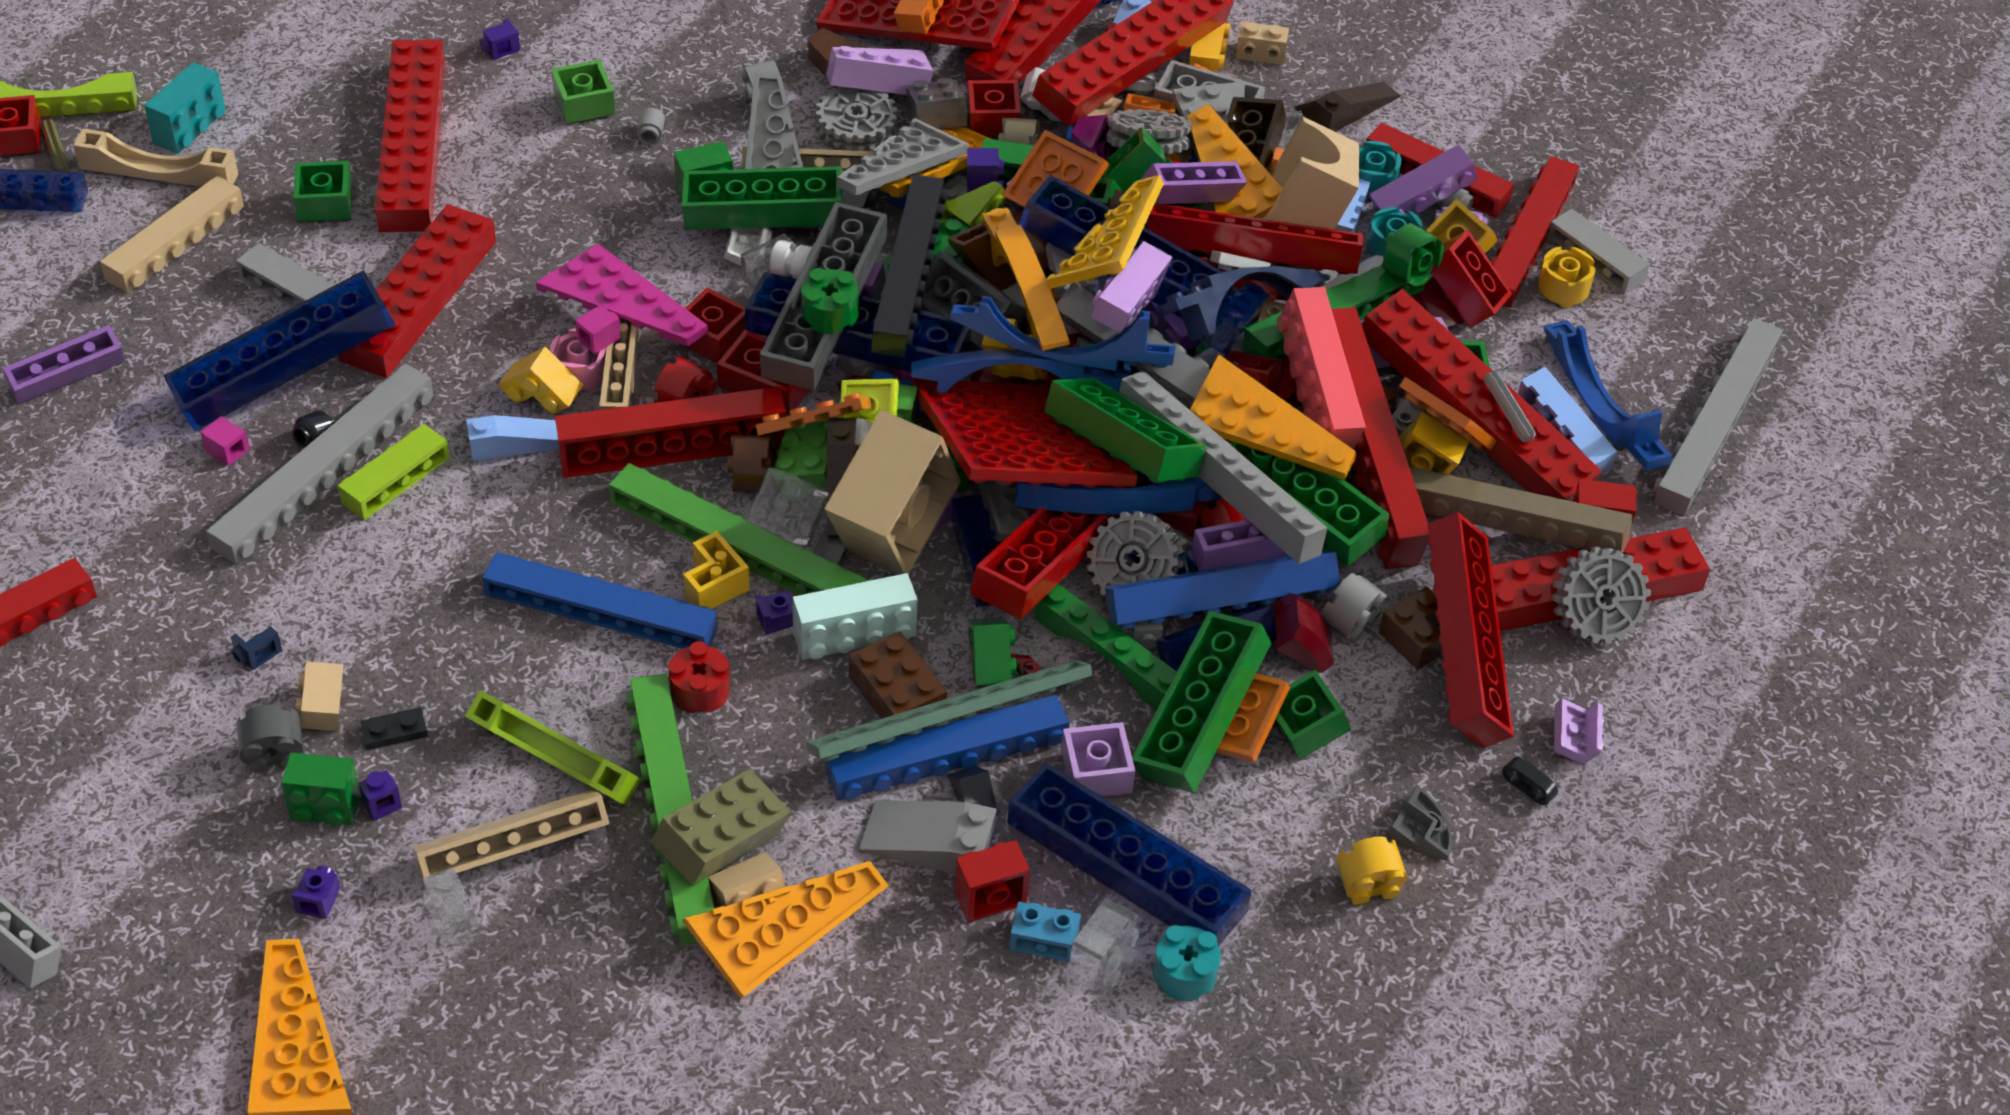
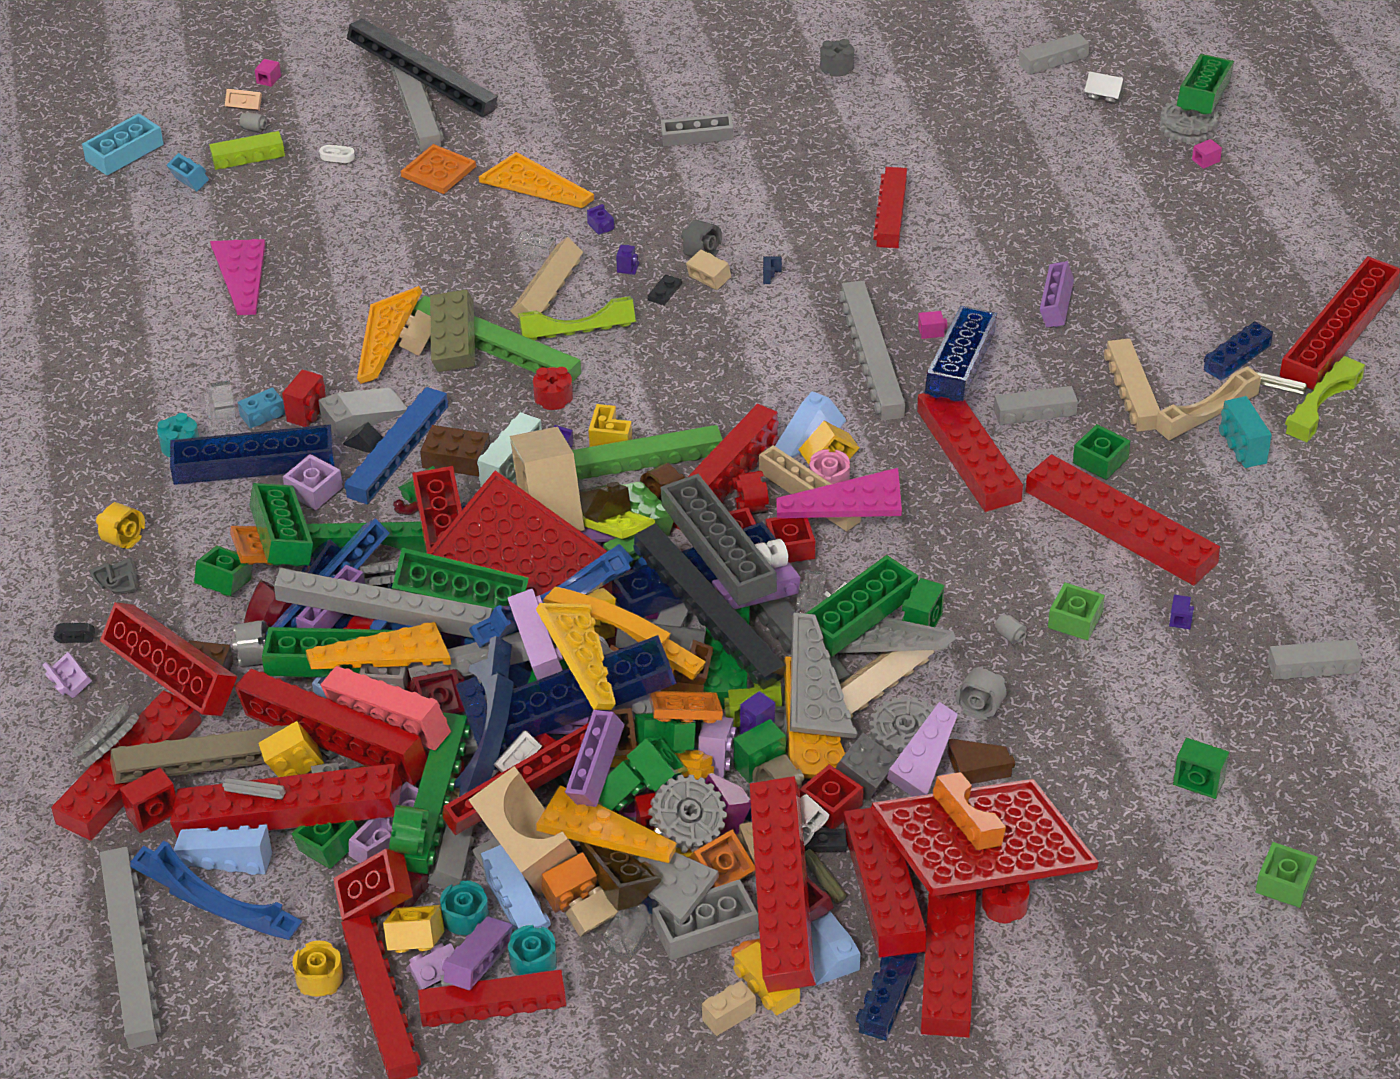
camera: 140 degrees right, 5 degrees down
green brick [281,752,361,826] -> none
black head [292,410,335,448] -> none
lime brick [338,424,450,521] -> none
blue brick [482,552,718,649] -> none
dark pink brick [575,305,620,354] -> none
clear brick [747,467,831,546] -> none
orange wing [756,393,872,436] -> none
green brick [801,268,858,334] -> none
sand green plate [806,659,1093,761] -> none
dark brown wedge [1295,82,1400,132] -> none
orange plate [1399,377,1497,450] -> none
light grey brick [1547,208,1650,295] -> none

